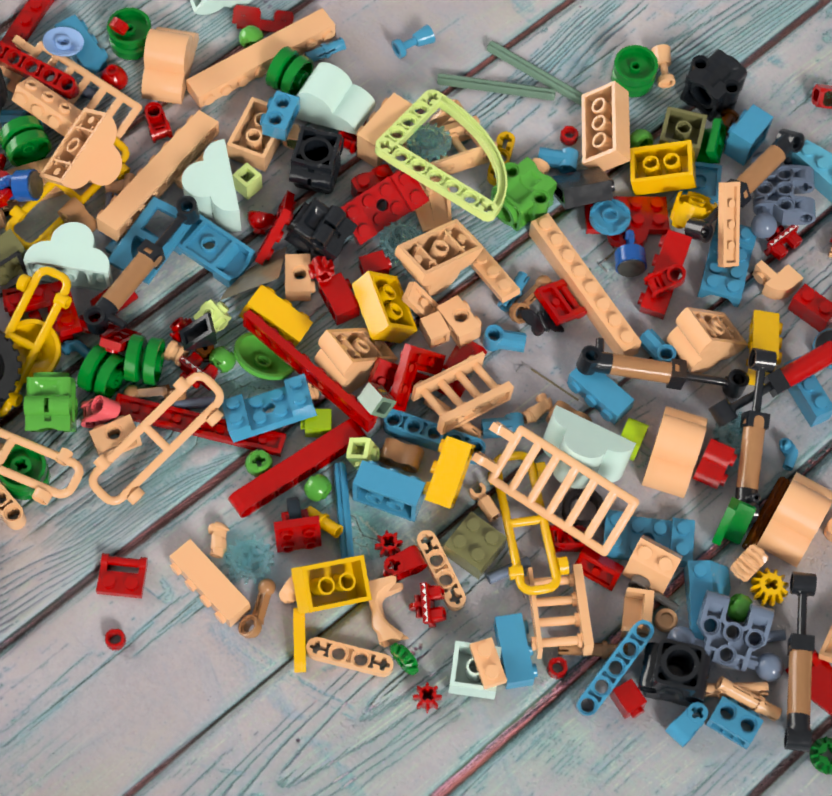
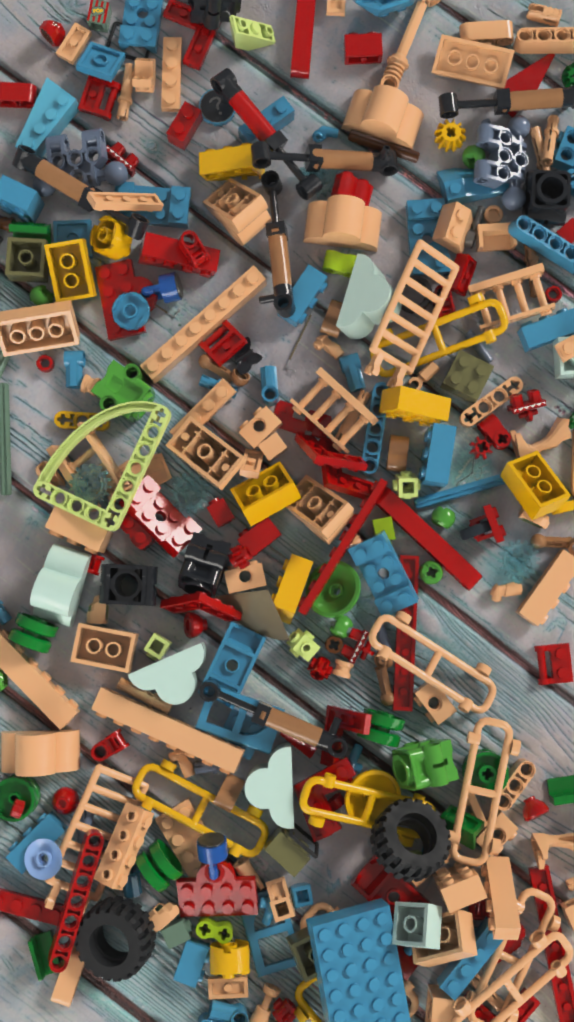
camera: 100 degrees left, 20 degrees up
light nougat brick [39,107,122,189] -> none
coral piece [81,395,121,428] -> none
green wheel [124,334,165,386] -> none
black slope [179,312,217,351] -> none
dark azure brick [260,90,300,142] -> none
yellow axle [305,506,343,538] -> none
brick [357,382,397,418] -> none
black brick [552,166,615,209] -> none
dark azure piece [639,329,676,362] -> none
green panel [712,497,756,546] -> none
light nougat gear [730,544,768,582] -> none
light nougat brick [752,260,803,300] -> none

